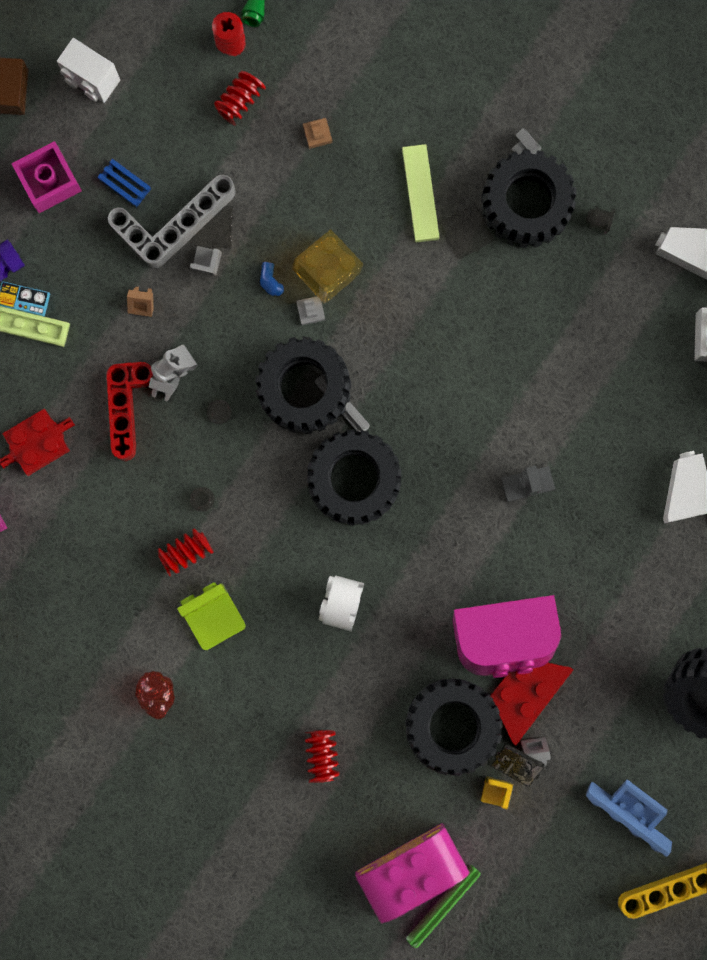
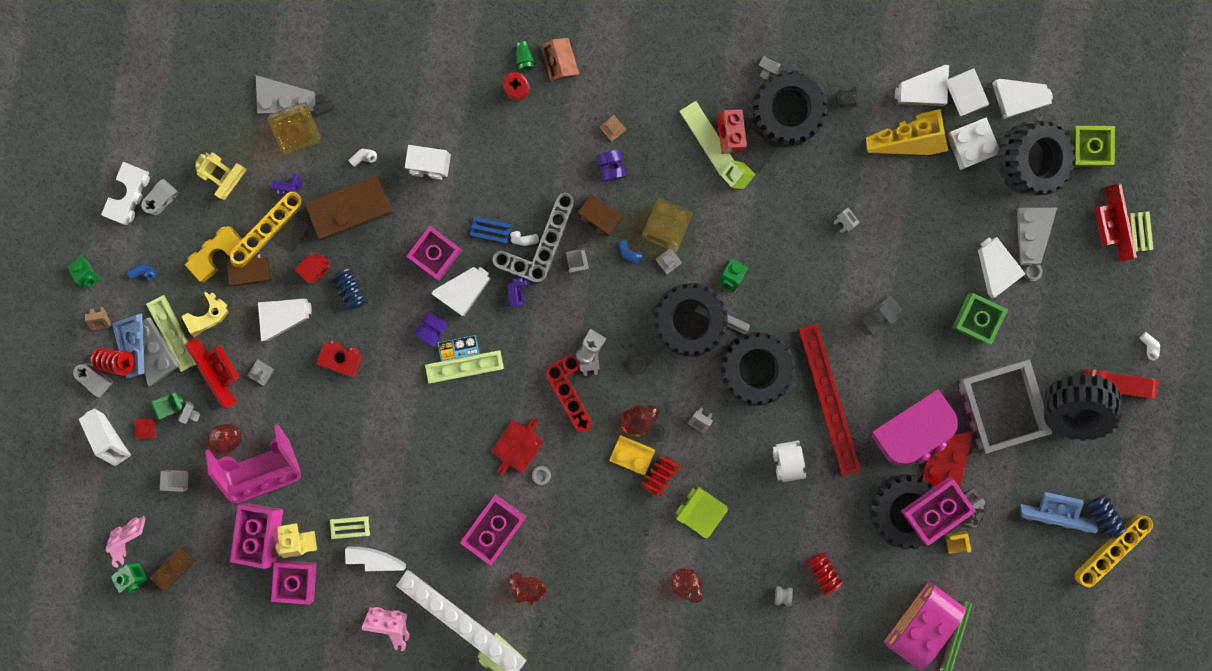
camera: 20 degrees left, 5 degrees up
medium nougat tile [127,287,154,317] -> none
red piece [214,71,266,126] -> none
none -> white arm [348,149,377,167]
none -> white slope [431,267,490,316]
none -> dark purple bracket [507,278,532,307]
none -> white arm [510,231,539,246]
none -> light grey tile [532,466,551,485]
none -> panel [540,38,579,82]
none -> reddish brown brick [578,194,623,236]
none -> dark purple wheel [596,150,626,182]
none -> yellow plate [609,435,655,475]
none -> clear red piece [621,405,659,437]
none -> light grey tile [688,408,713,434]
none -> red brick [717,109,747,154]
none -> green bracket [717,258,748,293]
none -> lime panel [721,161,755,189]
none -> light grey wheel [775,586,793,607]
none -> red plate [798,323,861,476]
none -> light grey tile [834,208,860,233]
none -> yellow wedge [866,109,948,155]
none -> dark pink brick [901,477,976,546]
none -> bright green brick [952,293,1008,345]
none -> light grey window [959,359,1052,454]
none -> dark blue piece [1086,494,1127,538]

